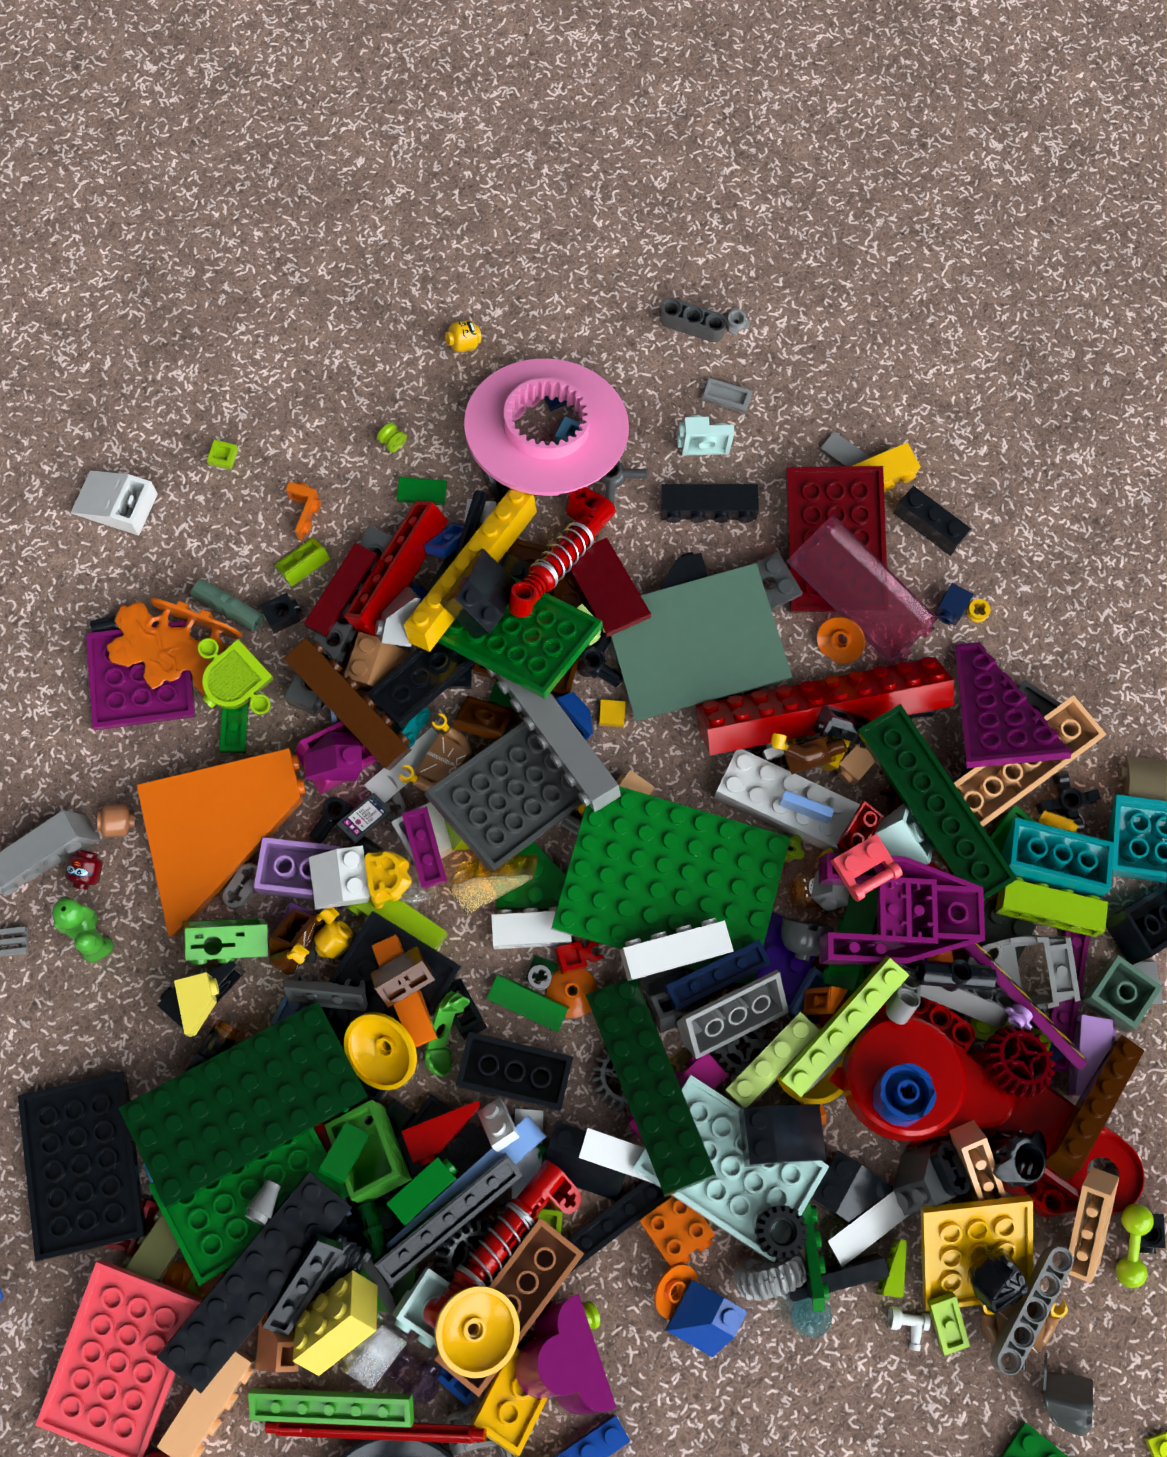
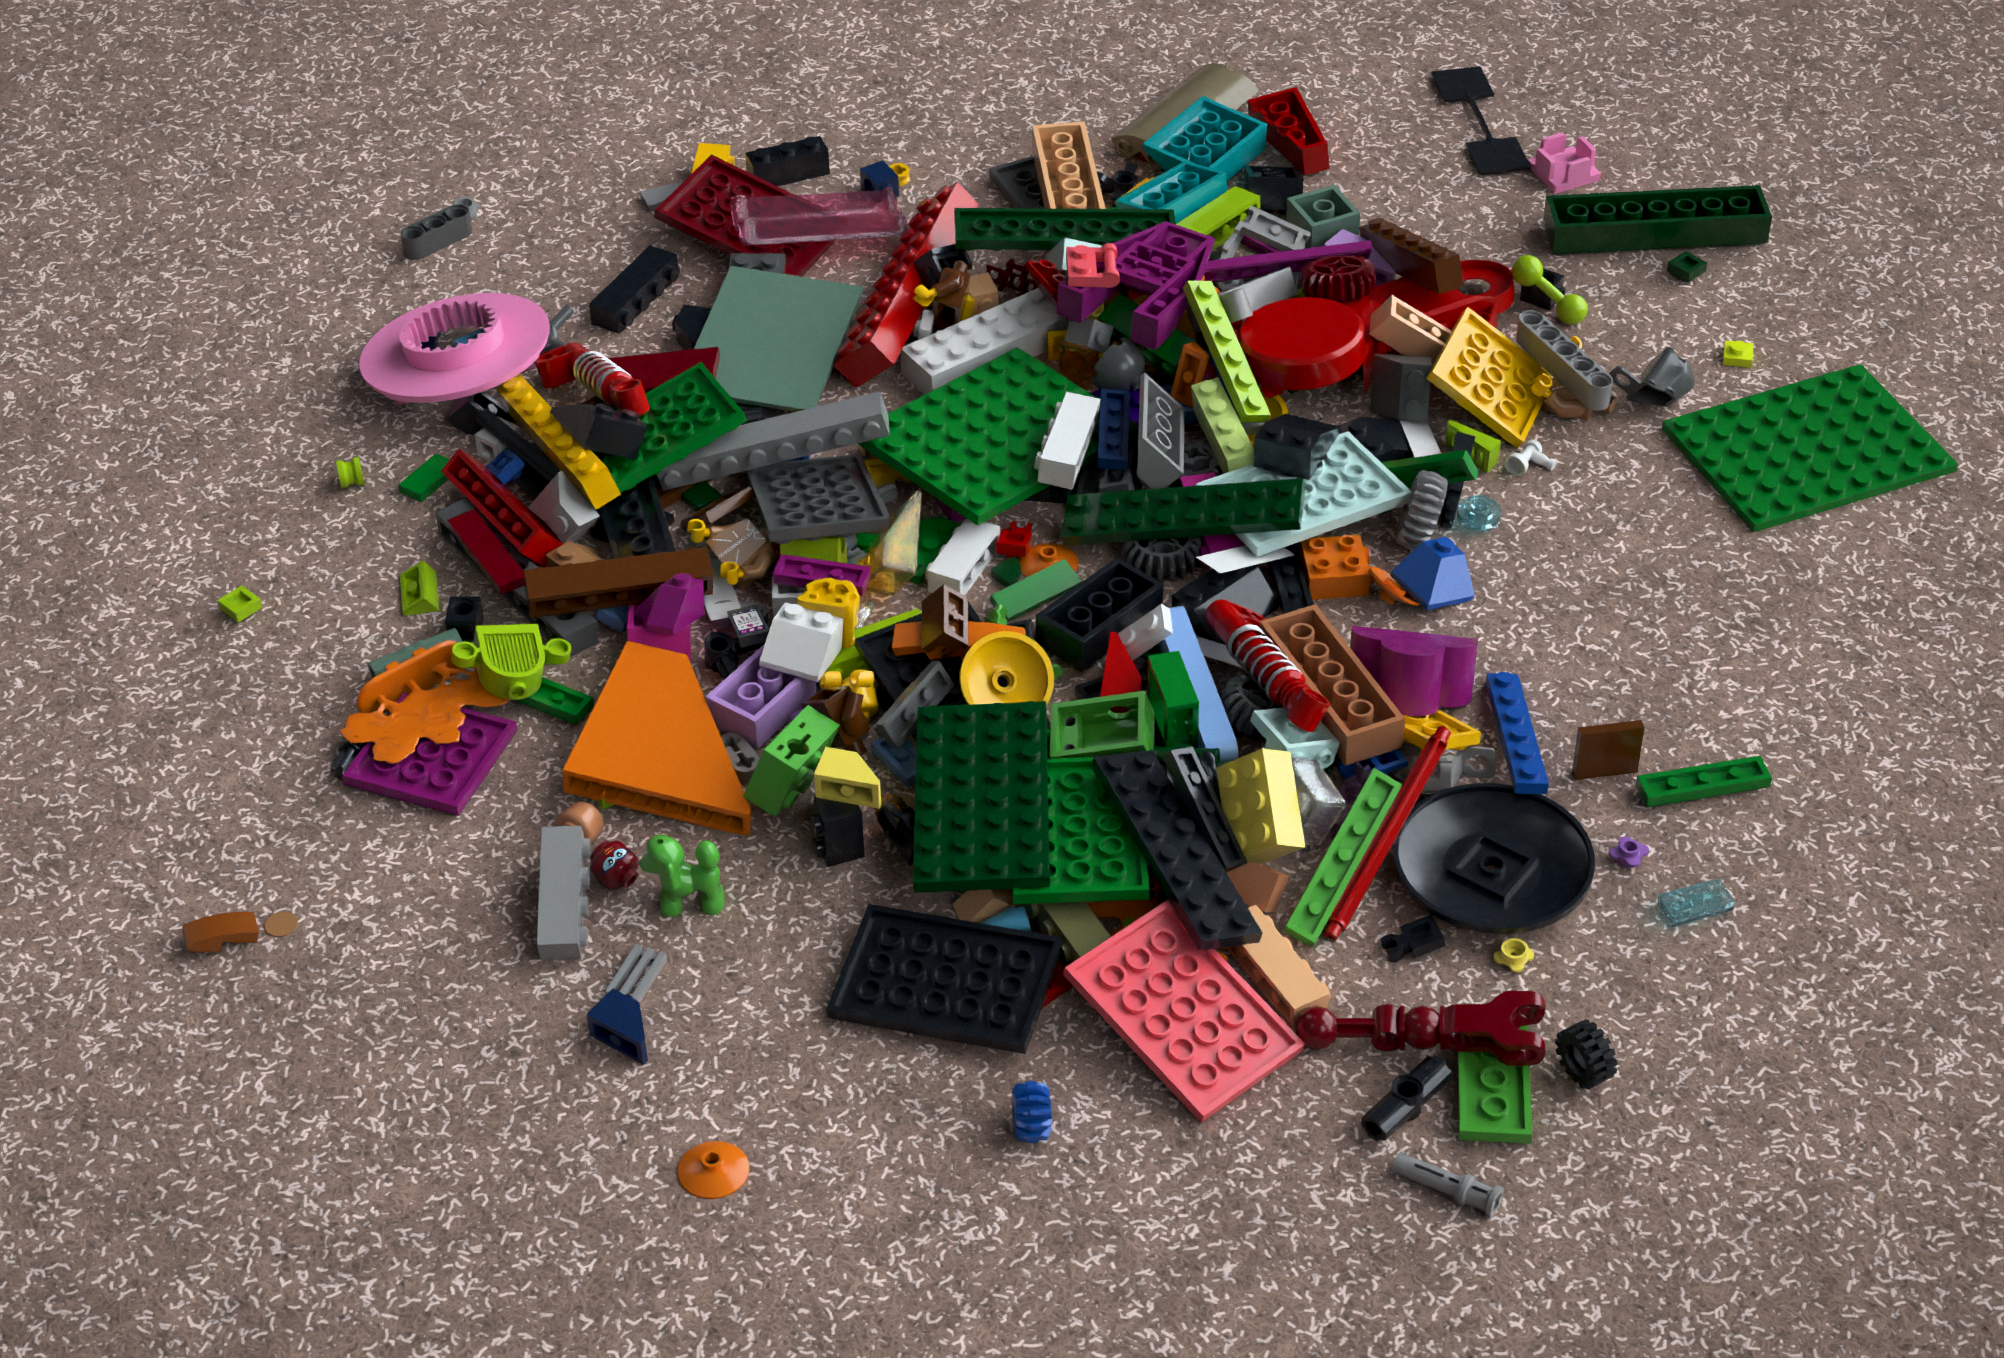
camera: 55 degrees left, 30 degrees down
white slope [71,471,158,536] -> none
light grey cone [245,1180,281,1225] -> none
orange bracket [286,481,321,541] -> none
green tile [318,1122,370,1184] -> none
black tile [373,1153,523,1285] -> none
yellow dish [435,1286,520,1378] -> none
yellow head [445,320,481,353] -> none
light grey bush [528,965,552,990] -> none
light aqua plate [677,415,734,456] -> none
light grey tile [701,377,753,414] -> none
black tyre [755,1205,808,1258] -> none
light blue tile [779,791,834,824] -> none
orange dish [817,616,865,664] -> none
blue brick [872,1063,936,1127] -> none
black piece [914,959,997,992] -> none
lime plate [927,1292,970,1356] -> none
black beam [930,1142,970,1197] -> none
magenta wing [955,642,1071,768] -> none
black piece [968,1248,1028,1314] -> none
black piece [988,1130,1047,1187] -> none
lavender plate [1005,1004,1033,1030] -> none
light nougat brick [1069,1167,1119,1283] -> none

